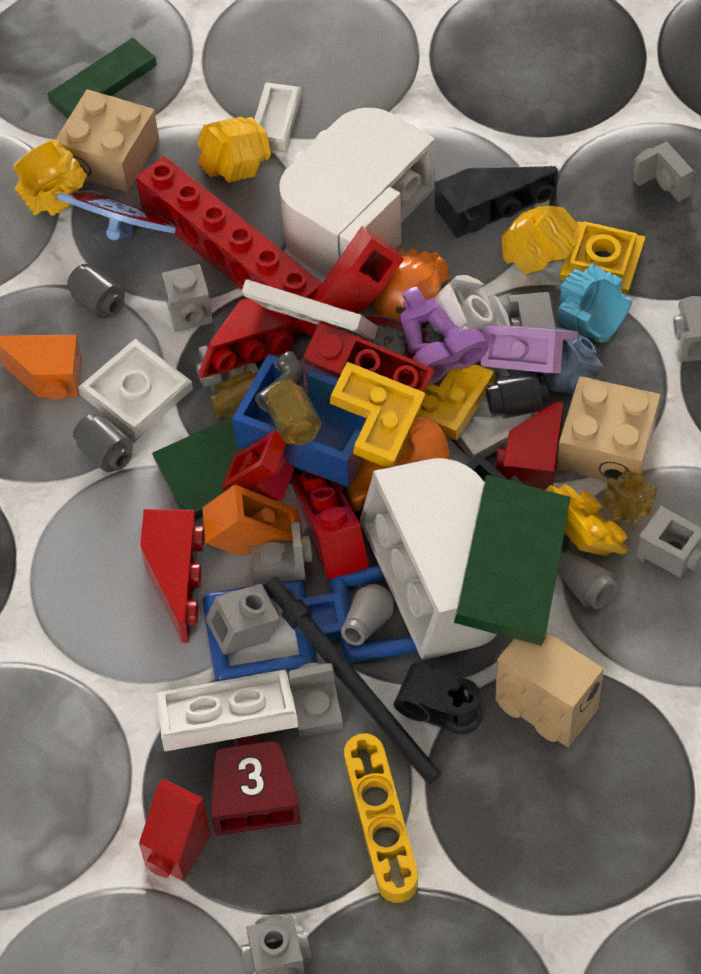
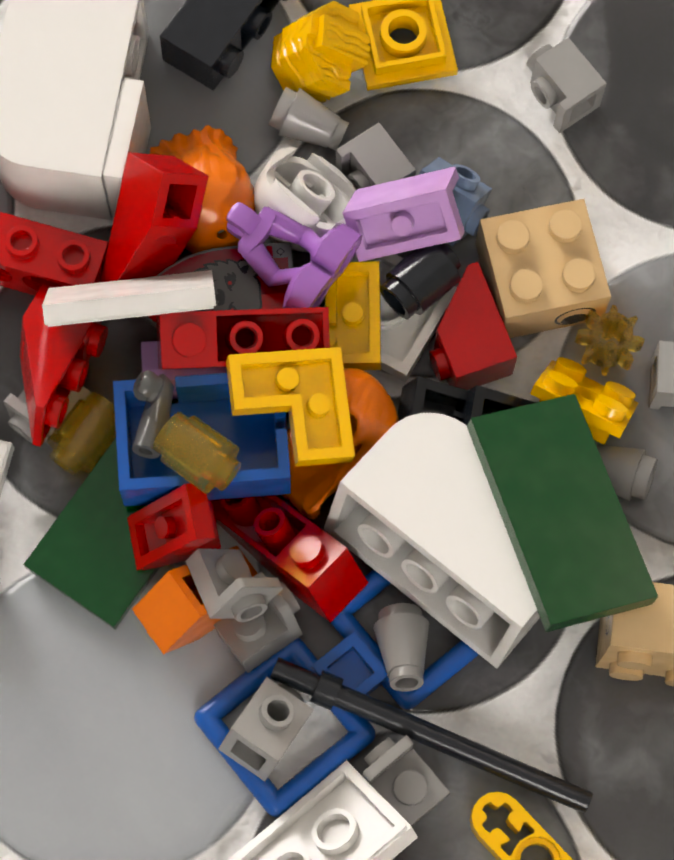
camera: 35 degrees left, 15 degrees up
red slope [140,509,205,643] -> none
black piece [393,663,482,734] -> none
medium azure hair [558,263,632,343] -> none
none -> light grey bracket [186,548,283,622]
none -> light grey cone [268,87,349,151]

